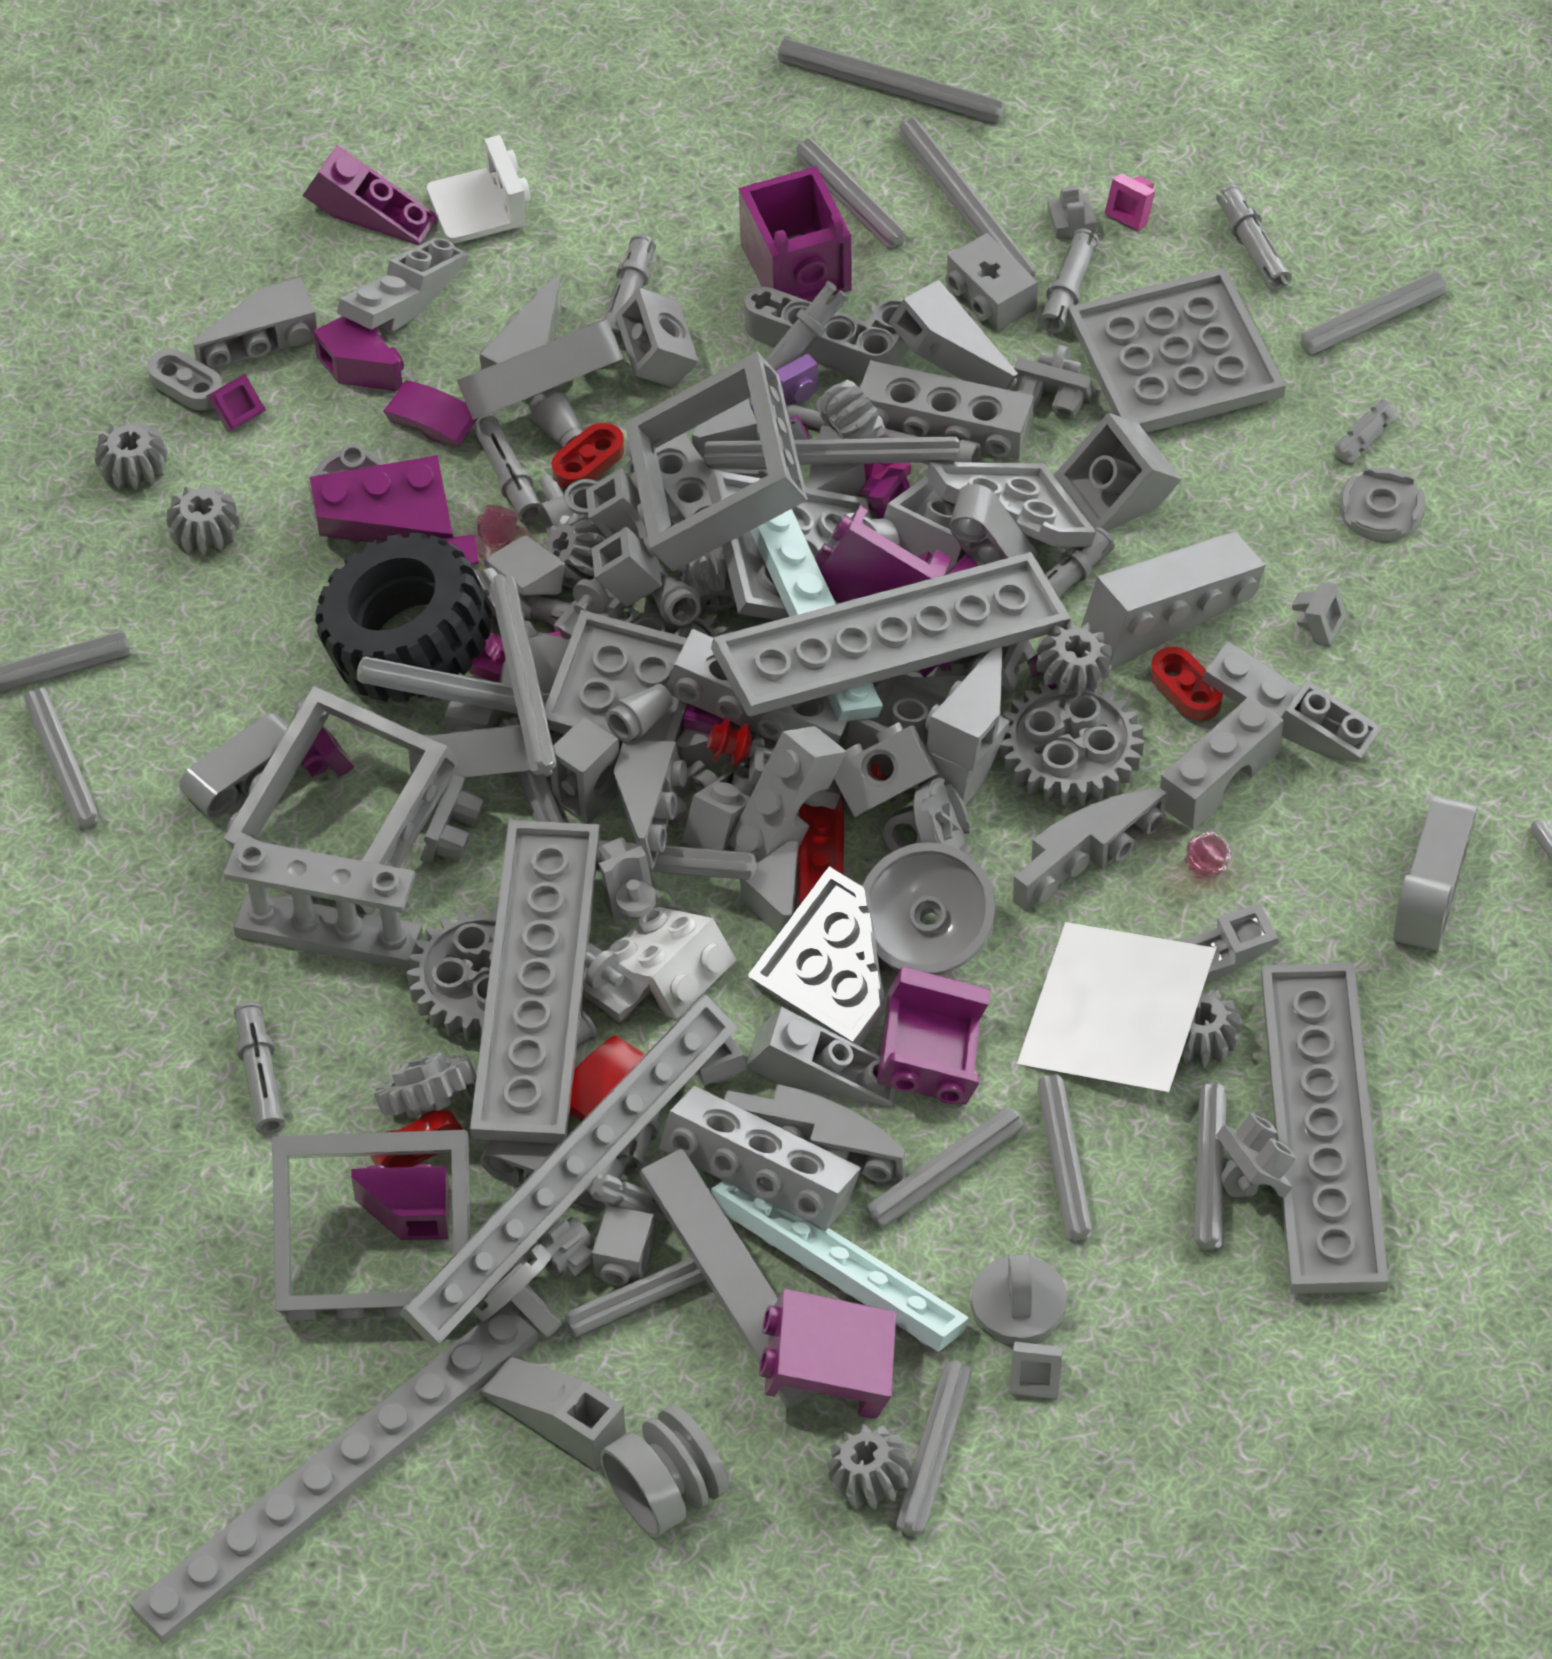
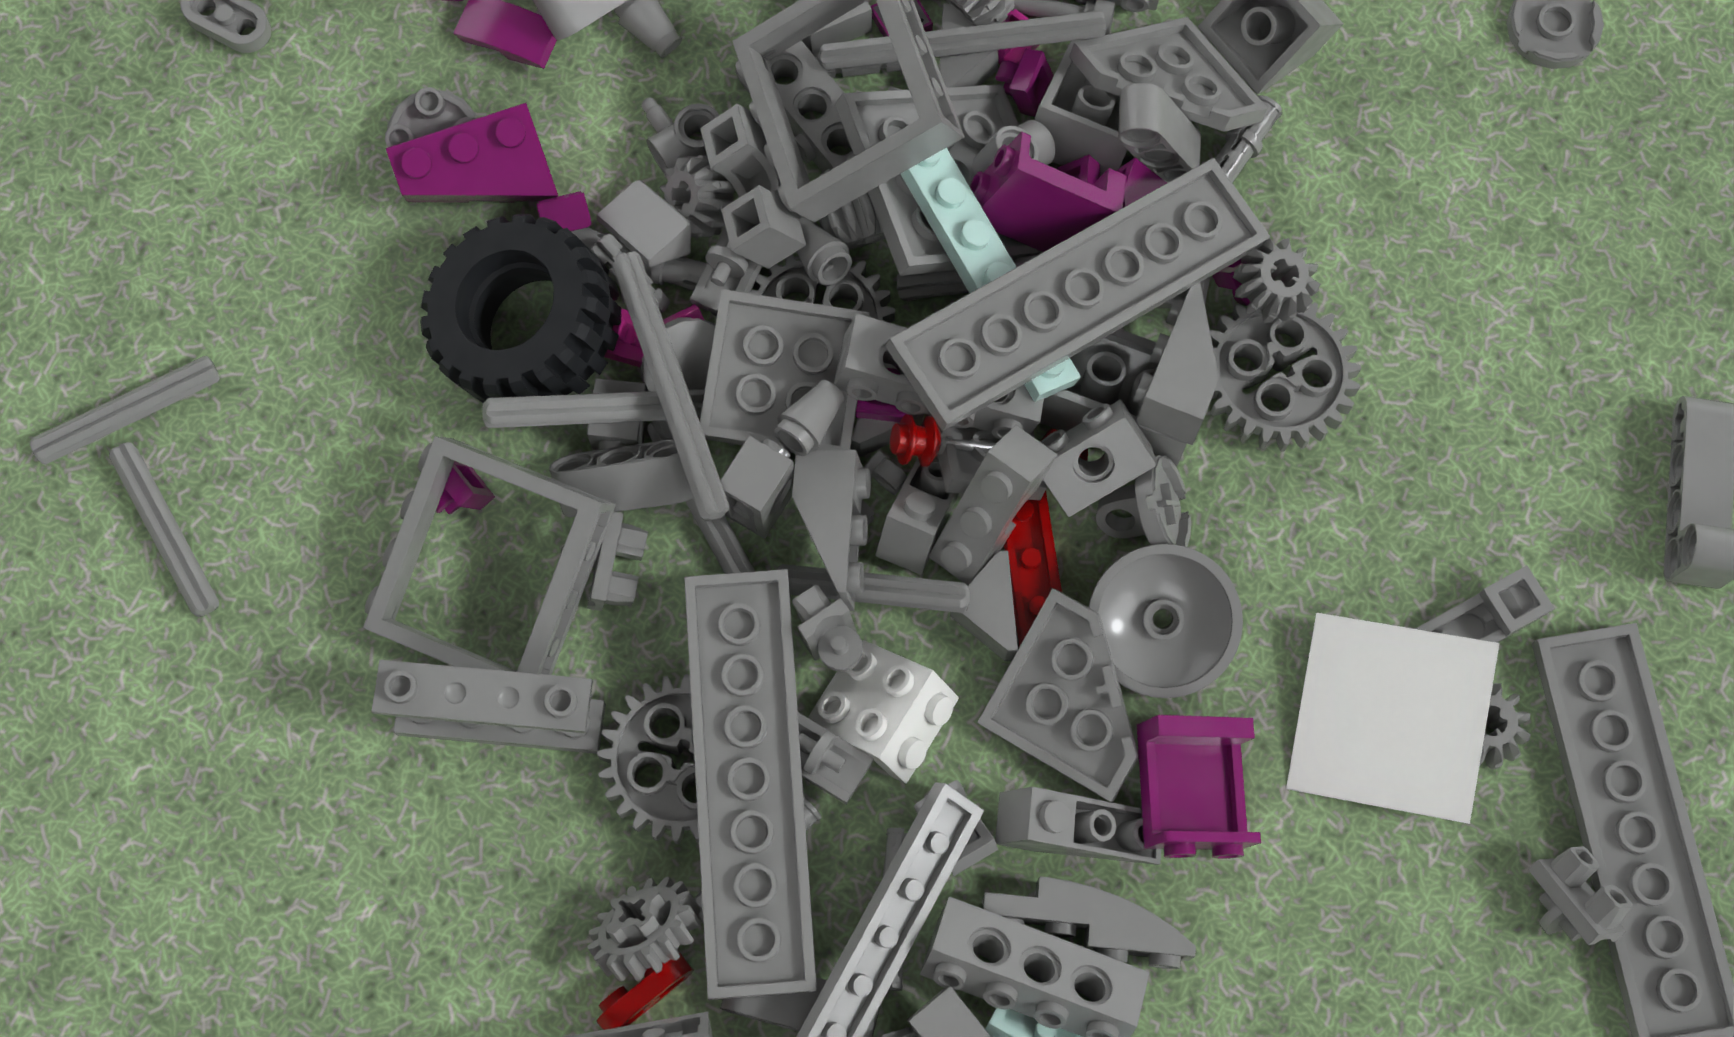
camera: 10 degrees left, 20 degrees up
light grey gear [94,418,168,491] -> none
light grey gear [166,482,240,556] -> none
light grey beam [179,713,290,819] -> none
magenta tile [206,374,266,432] -> none
light grey pin [234,1002,285,1134] -> none
light grey pin [473,416,541,523] -> none
clear pink plate [477,504,520,548] -> none
red plate [551,423,625,489] -> none
red slope [569,1035,646,1121] -> none
light grey axle [866,1107,1023,1228] -> none
light grey slope [1013,788,1166,912] -> none
light grey axle [1038,1075,1092,1242] -> none
light grey wedge [1081,531,1266,671] -> none
red plate [1150,647,1223,721] -> none
light grey arch [1160,696,1284,830] -> none
clear pink plate [1184,831,1231,878] -> none
light grey axle [1194,1083,1226,1251] -> none
light grey slope [1201,641,1382,762] -> none
light grey tile [1292,582,1347,646] -> none

